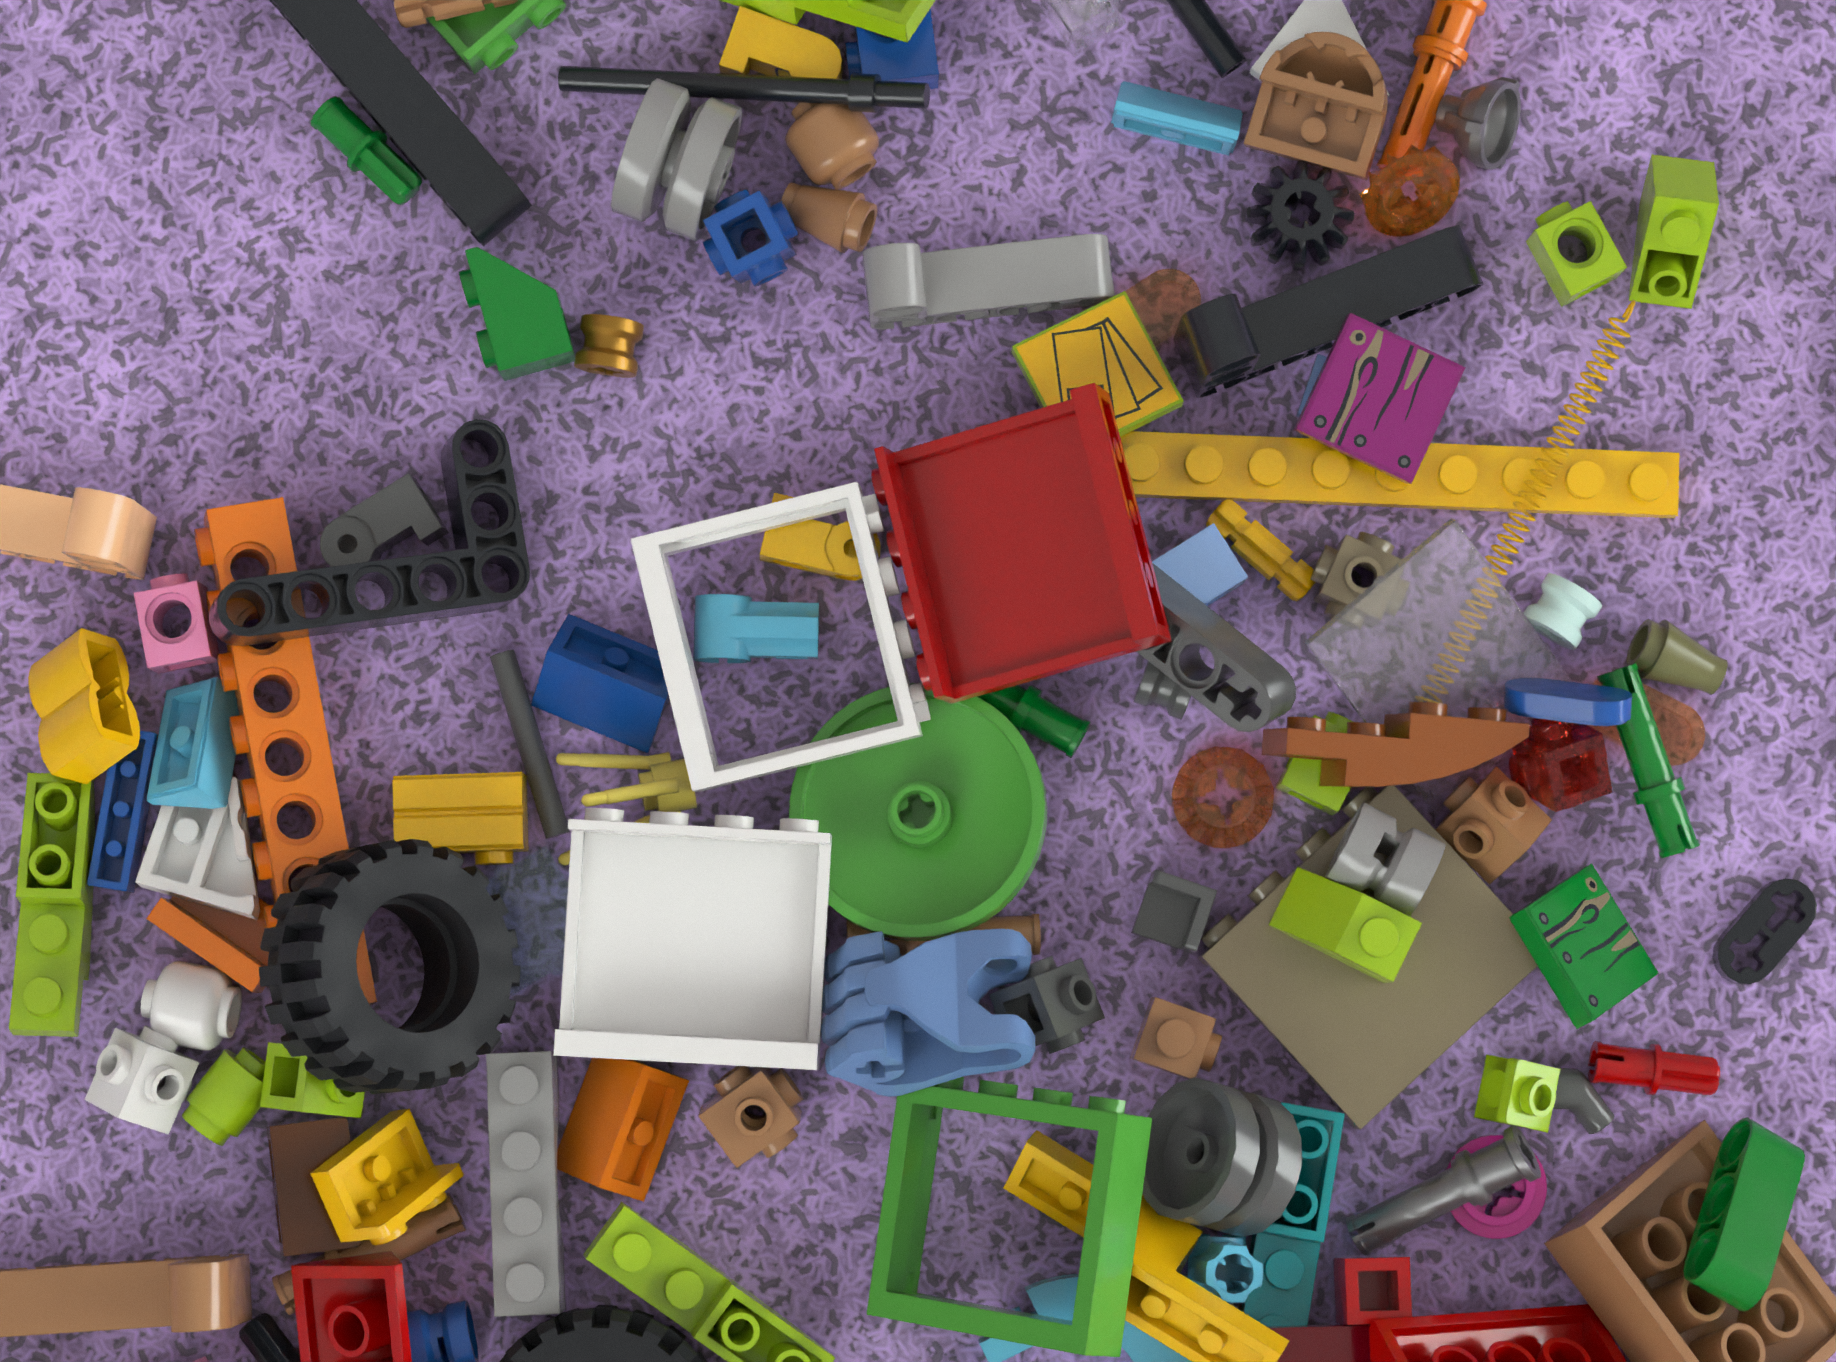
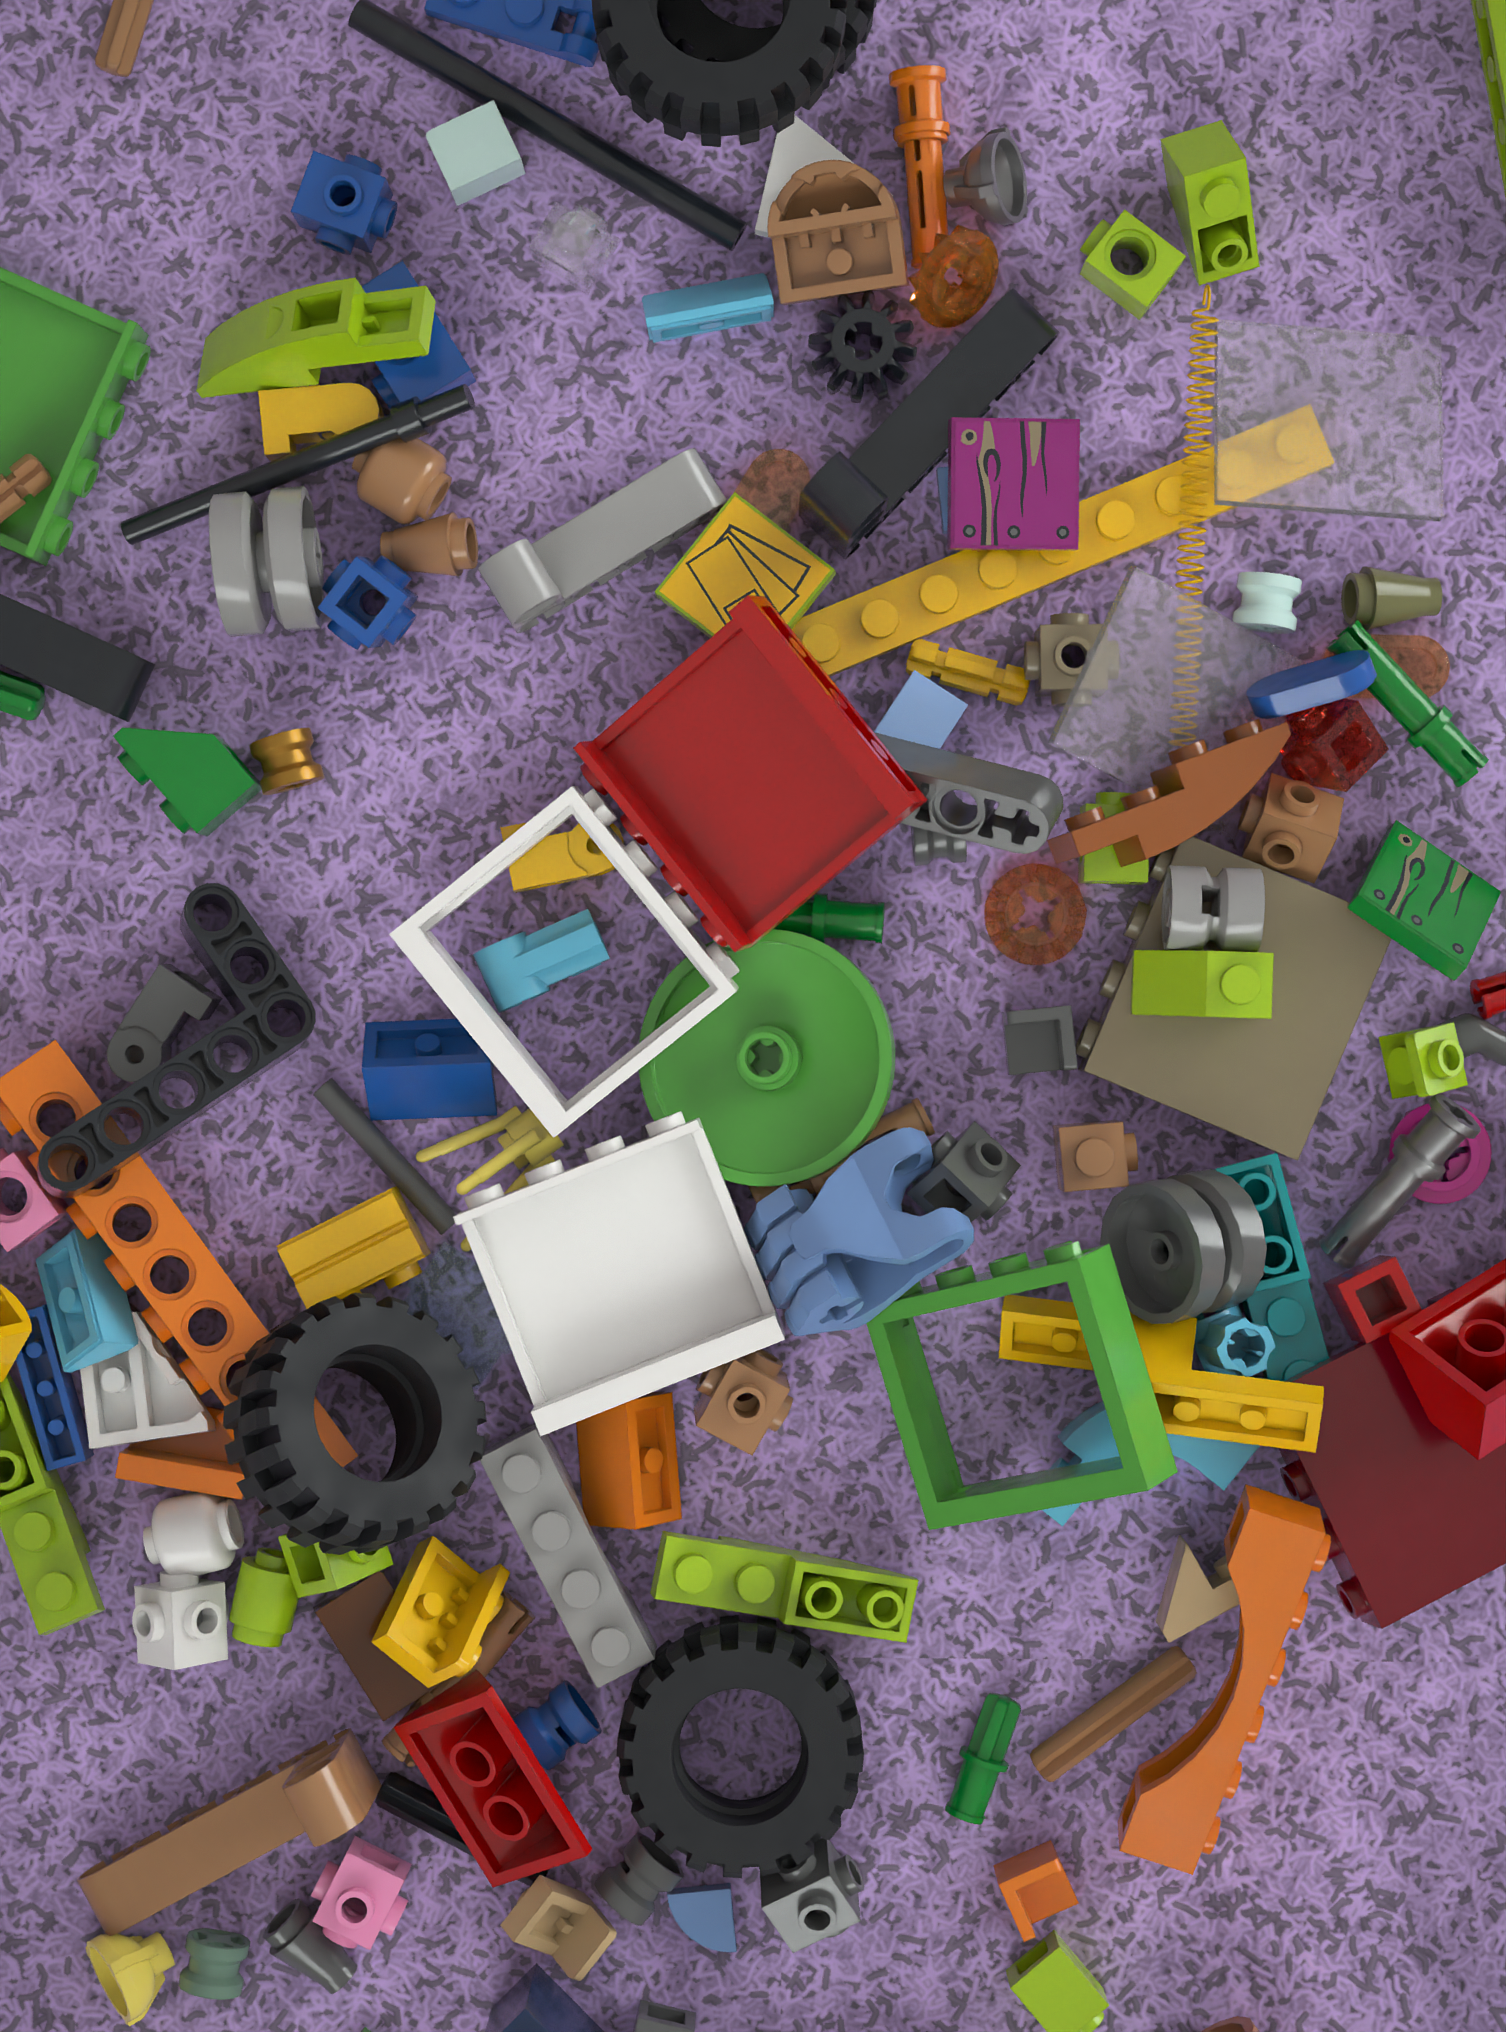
camera: 20 degrees left, 5 degrees up
none -> clear piece [1211,319,1446,522]

